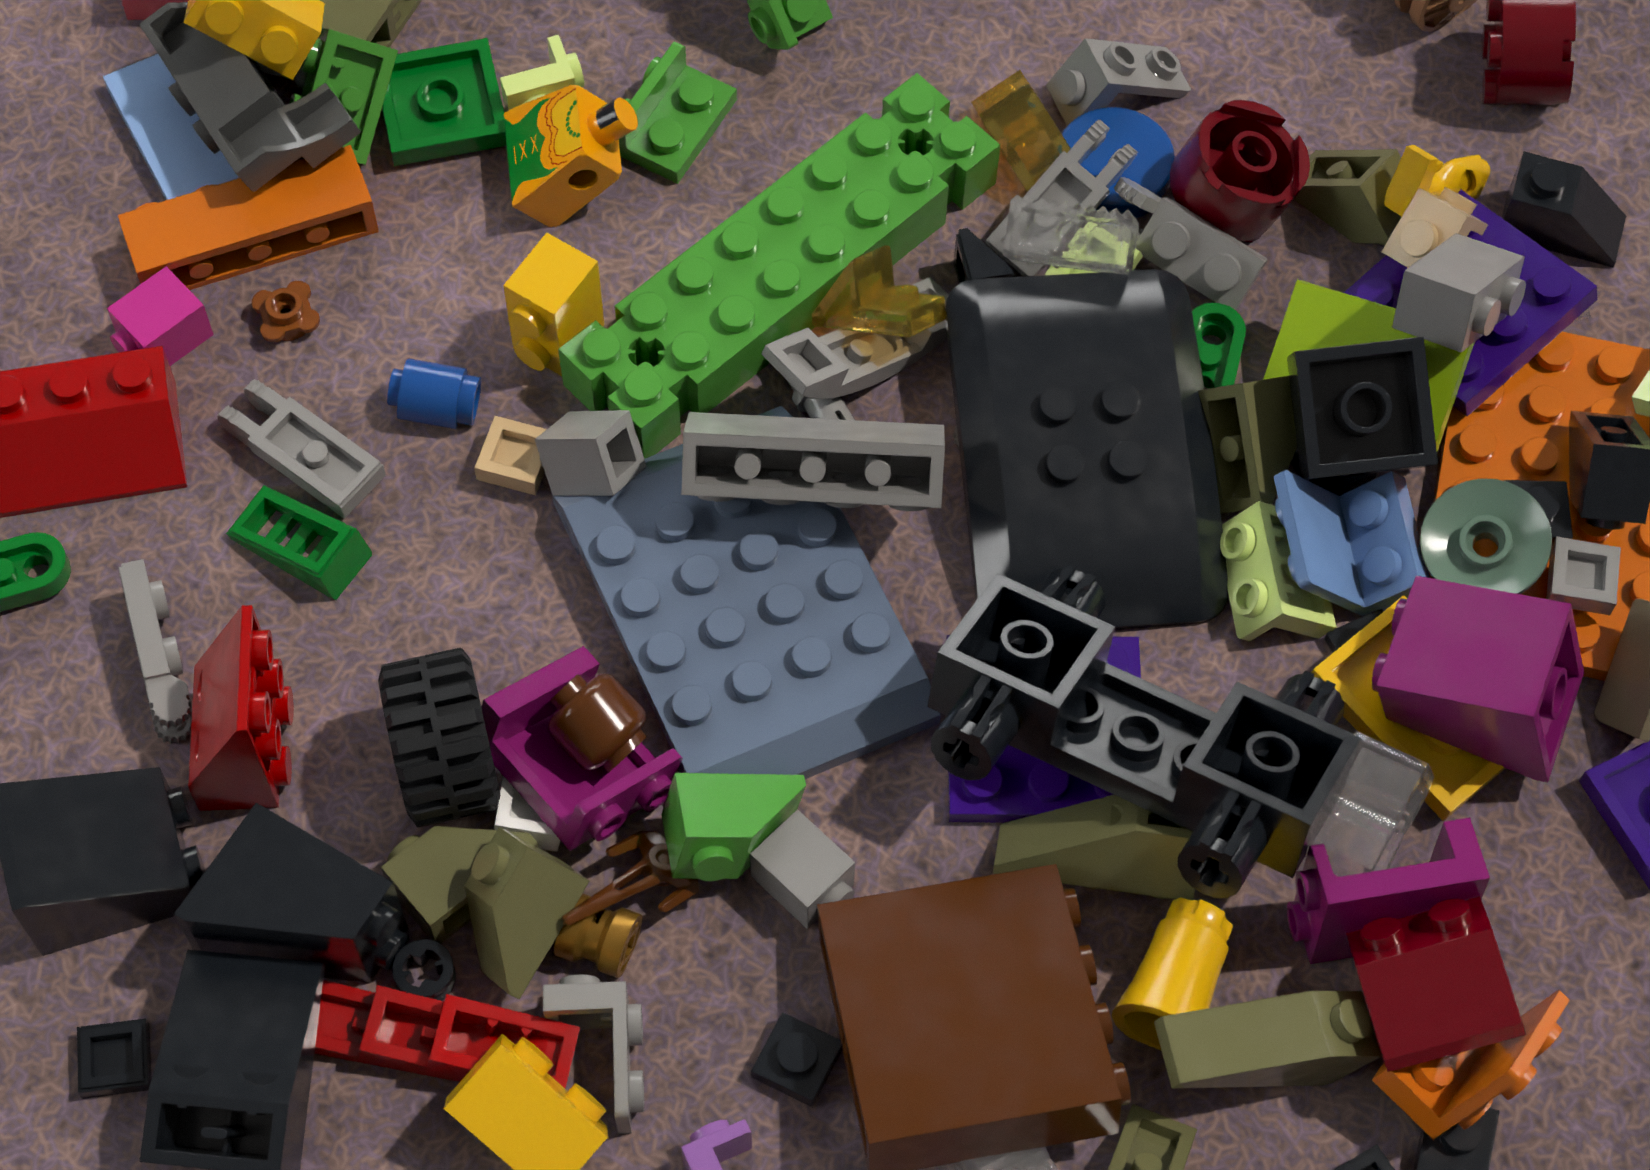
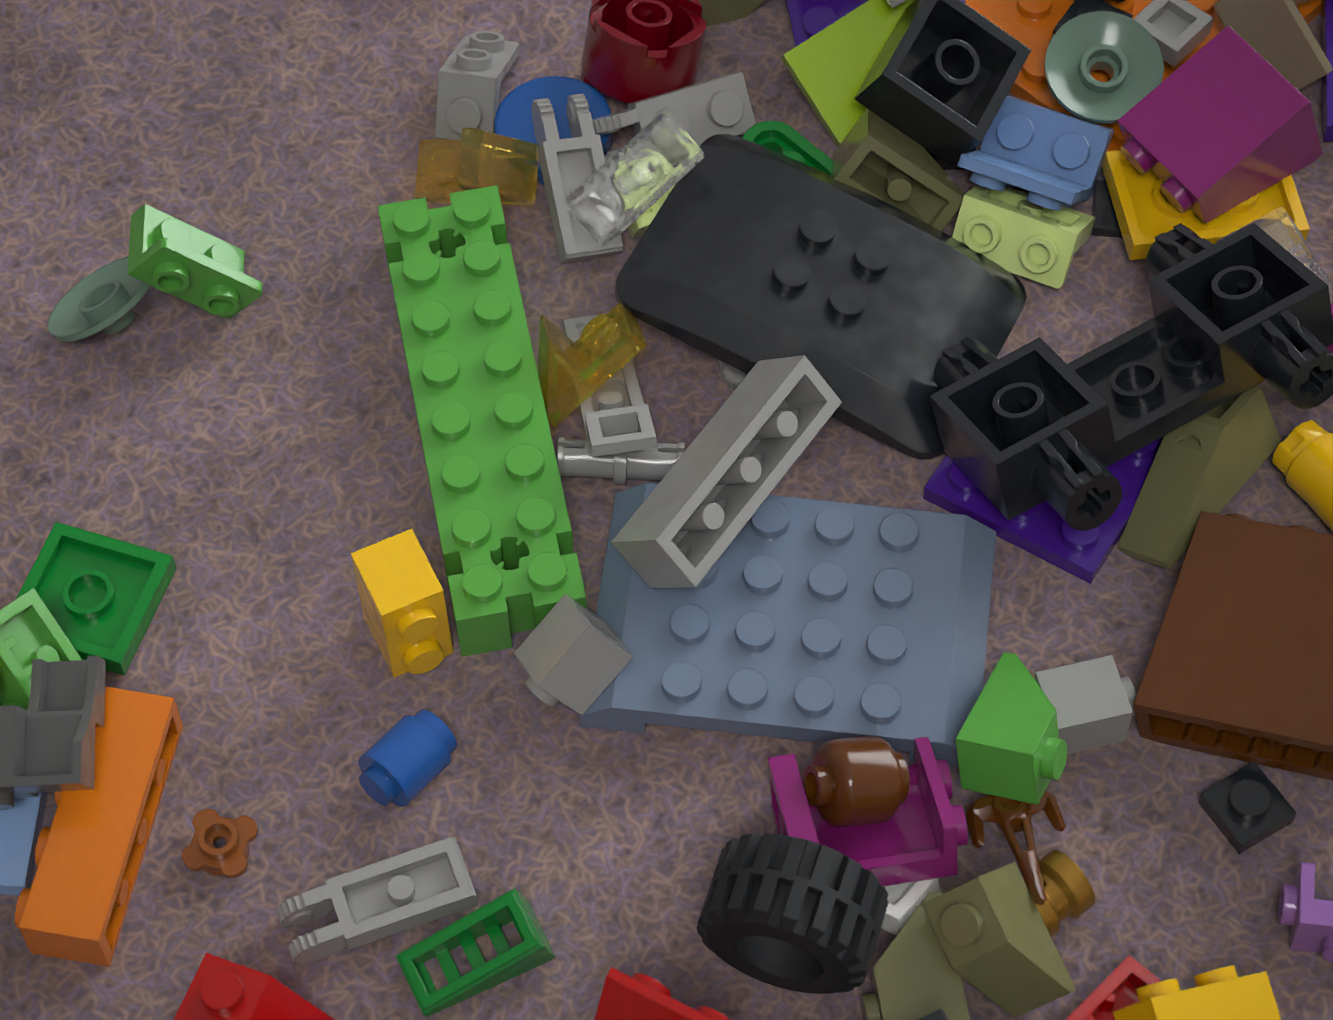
camera: 55 degrees left, 5 degrees down
dark pink brick [107,266,214,366] -> none
tan plate [474,416,547,495] -> none
yellowish green bracket [500,35,585,112] -> none
light orange torso [504,85,638,227] -> none
light grey bracket [543,974,645,1134] -> none
bright green bracket [619,41,737,184] -> none
black slope [953,228,1015,284] -> none

